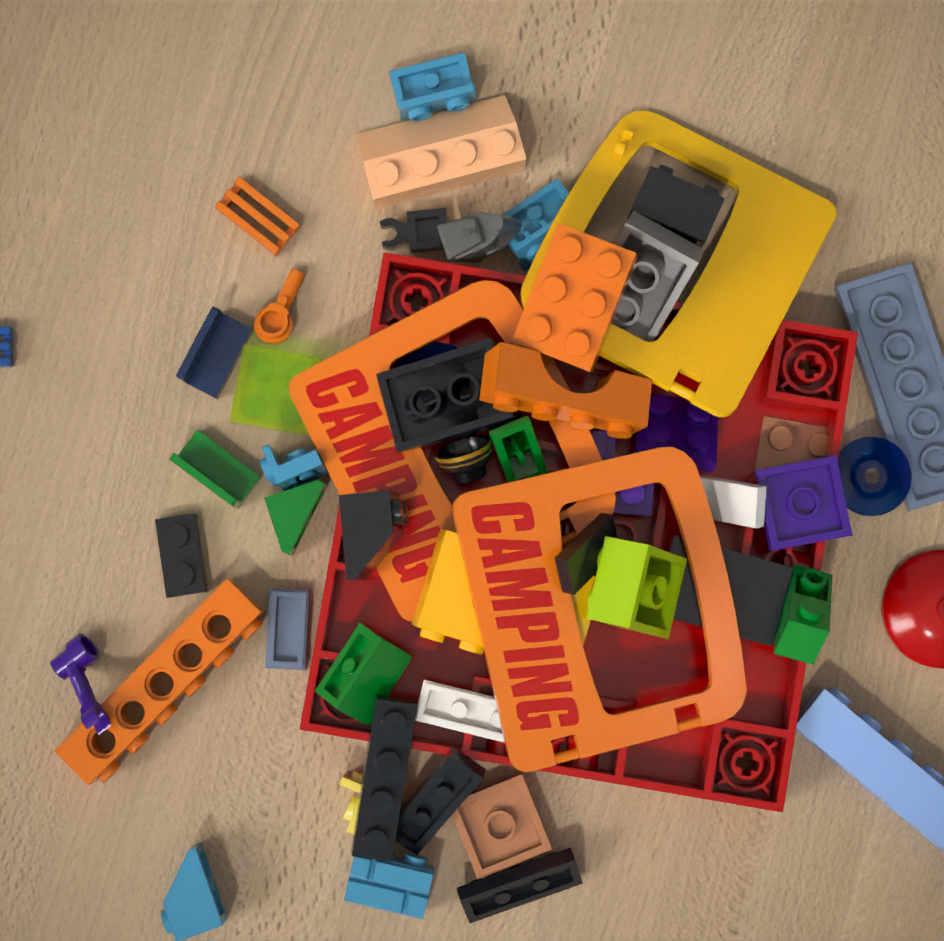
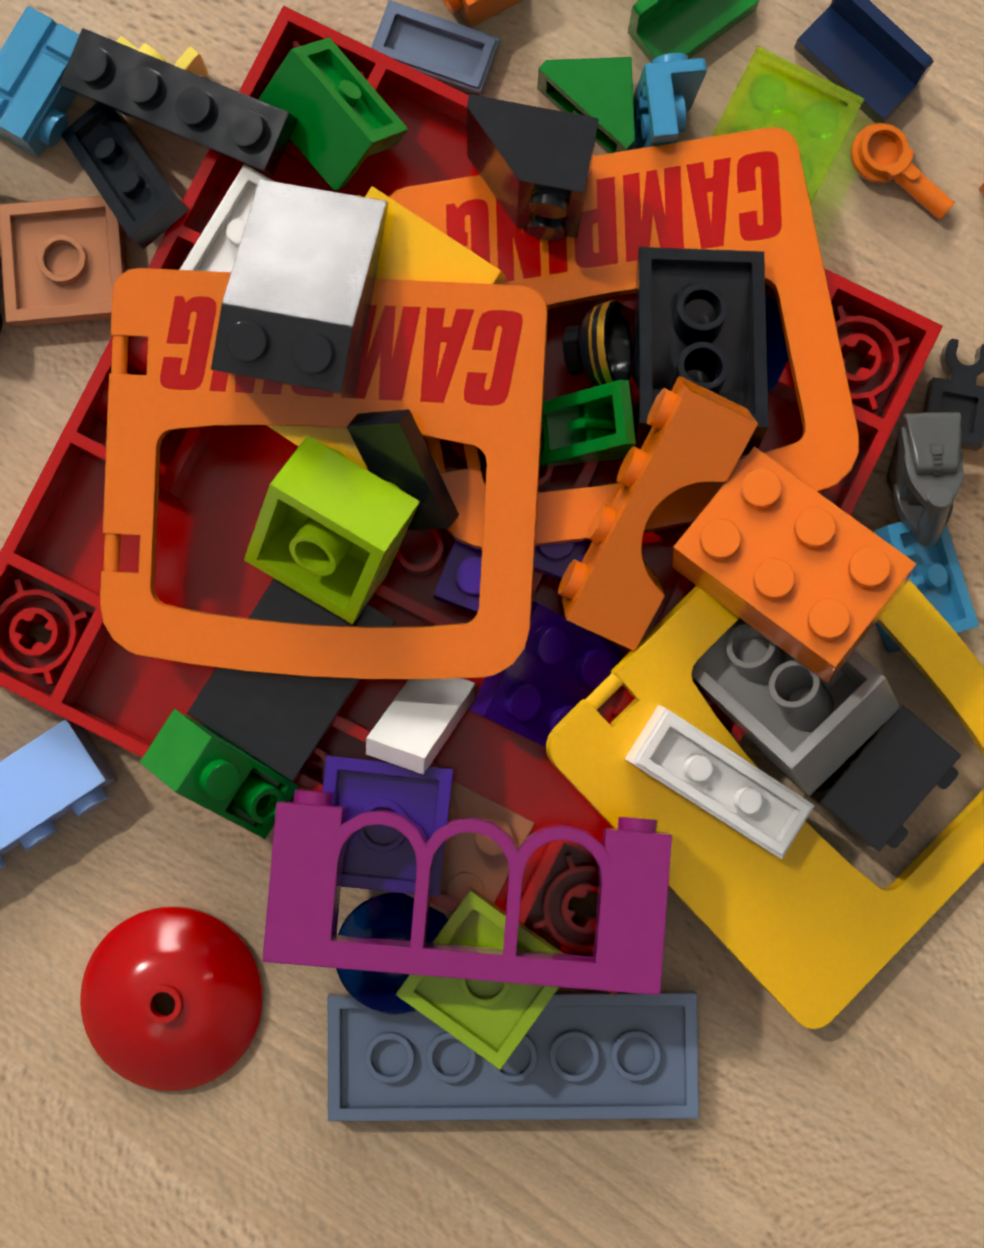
camera: 115 degrees right, 0 degrees up
none -> slope [211,179,388,397]
none -> magenta fence [262,790,672,995]
none -> lime plate [396,887,564,1070]
none -> white tile [625,705,815,859]

